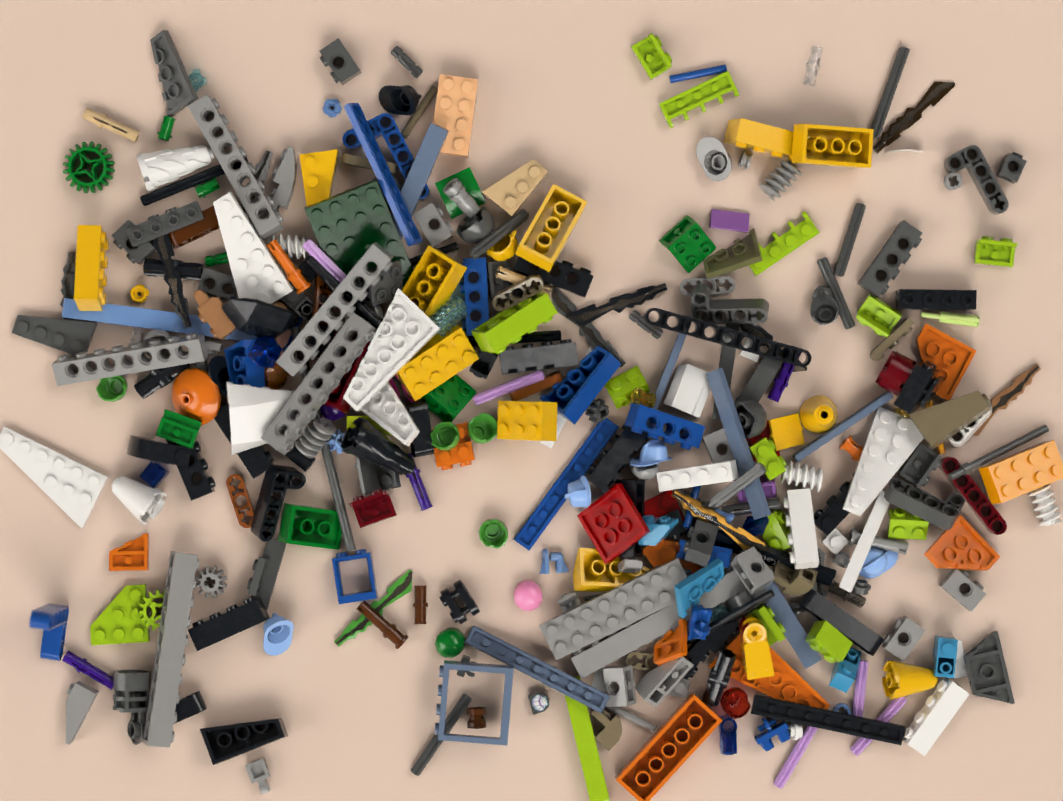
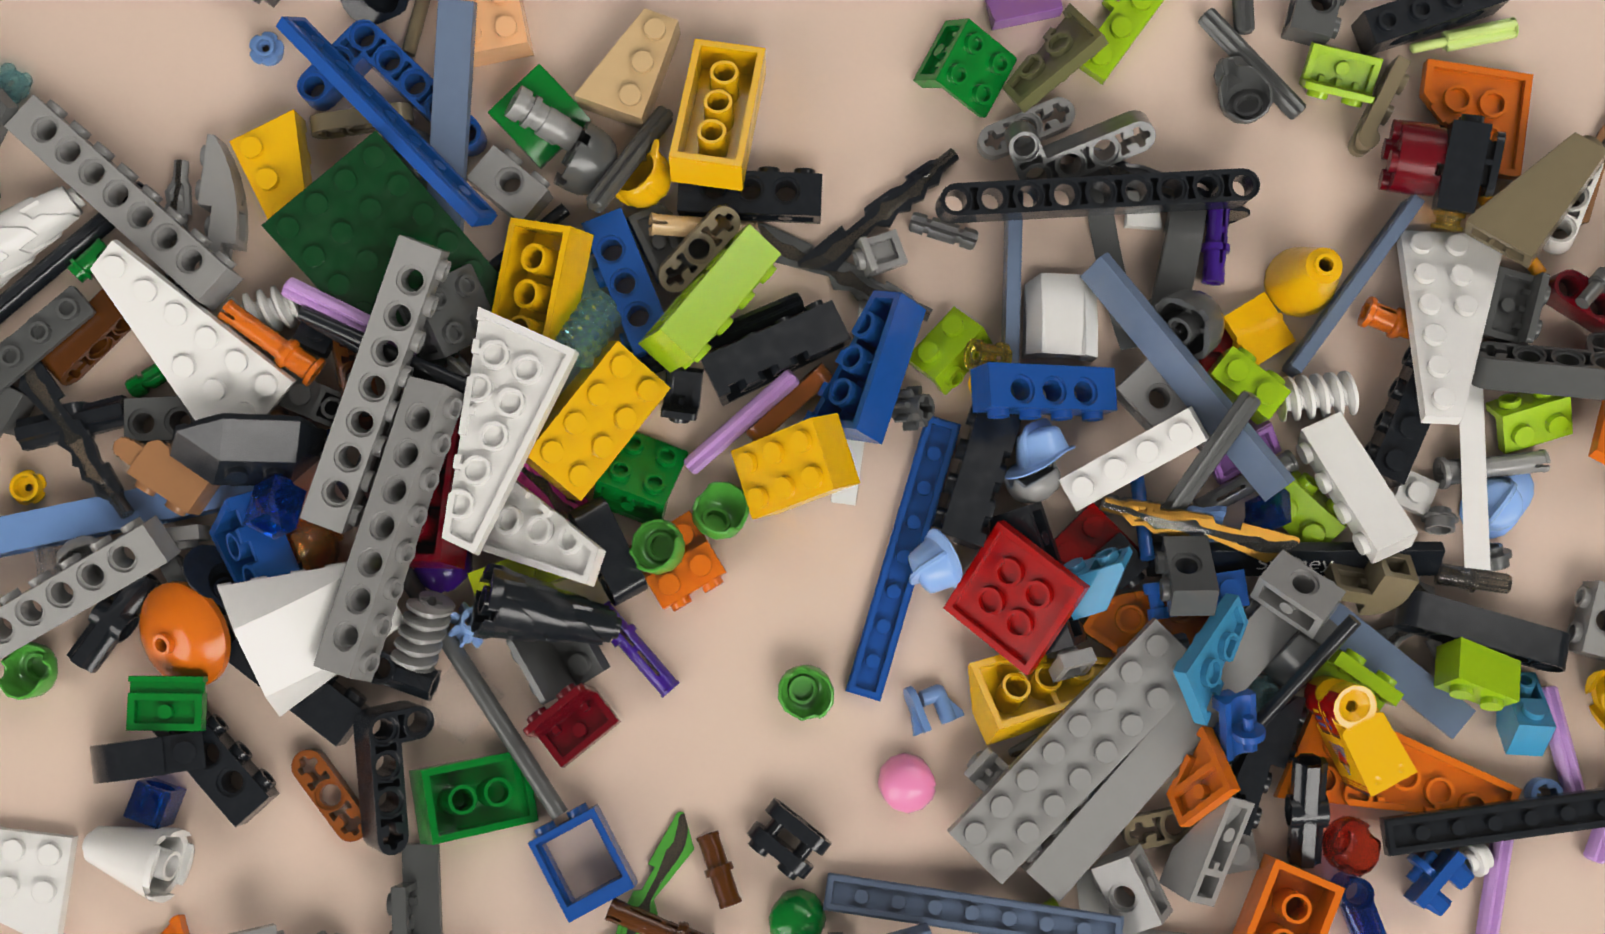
camera: 25 degrees left, 5 degrees down
none -> light grey bracket [852,229,908,279]

